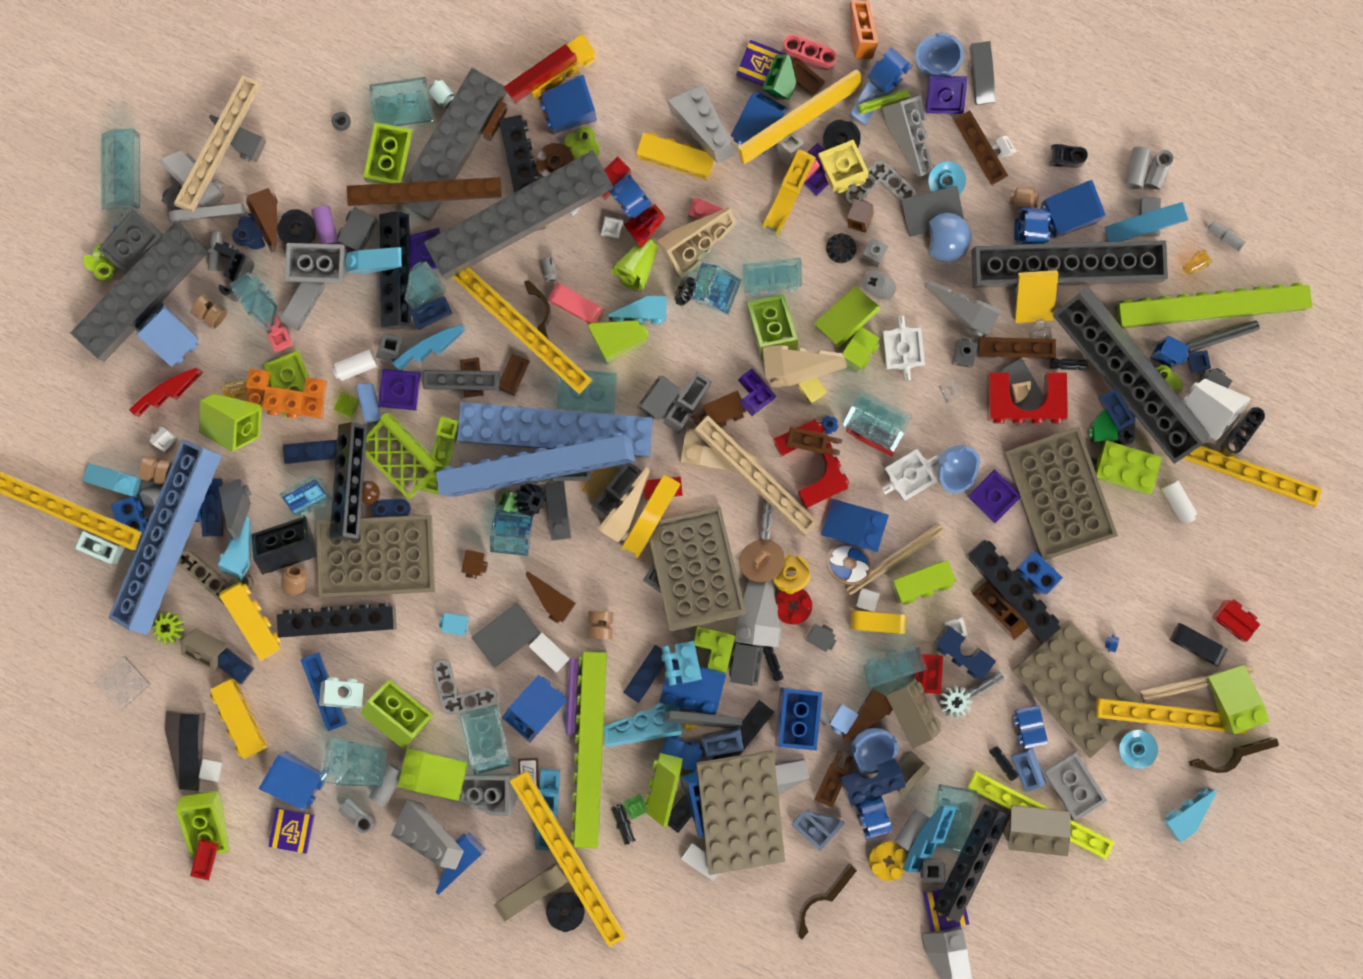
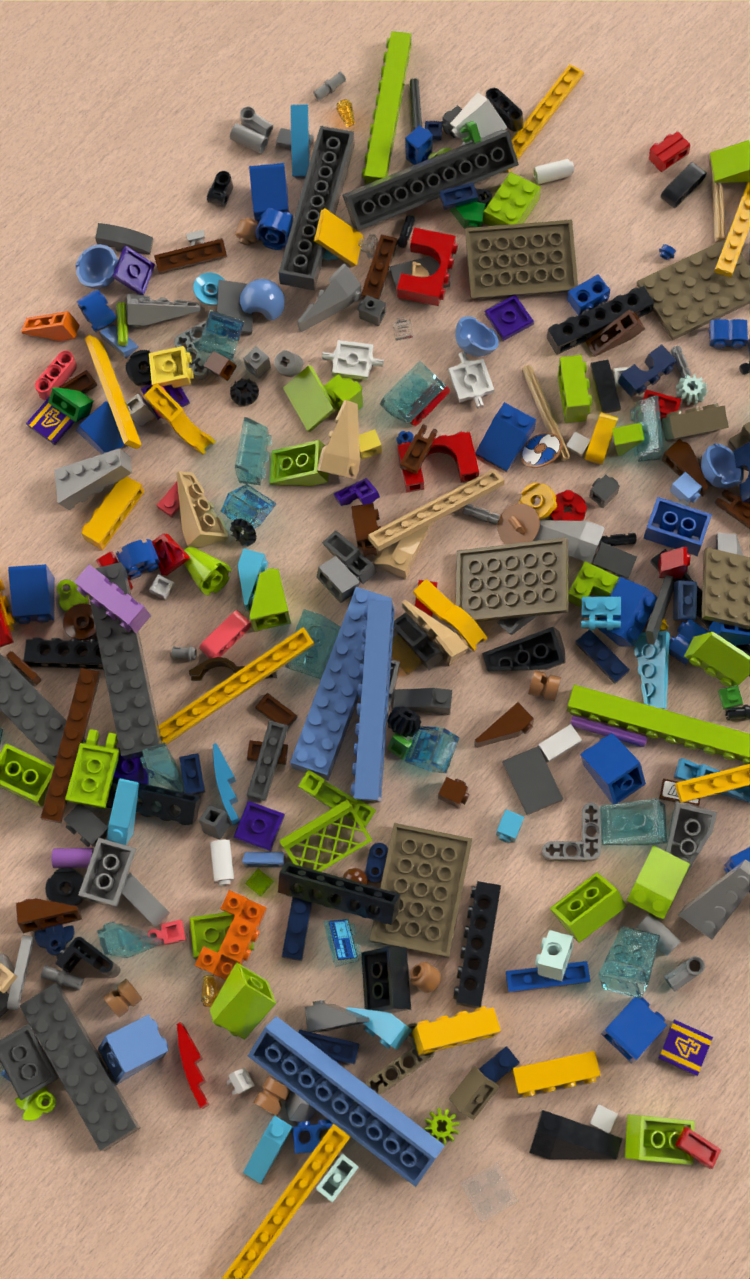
camera: 70 degrees left, 15 degrees down
none -> lime tile [65,729,120,809]
none -> medium lavender wedge [74,564,151,633]
none -> clear light blue slope [199,310,245,361]
none -> bright green tile [460,121,482,143]
none -> black wedge [482,627,565,671]
none -> black tile [590,359,621,413]
none -> lime slope [612,423,644,456]
none -> red slope [659,547,691,579]

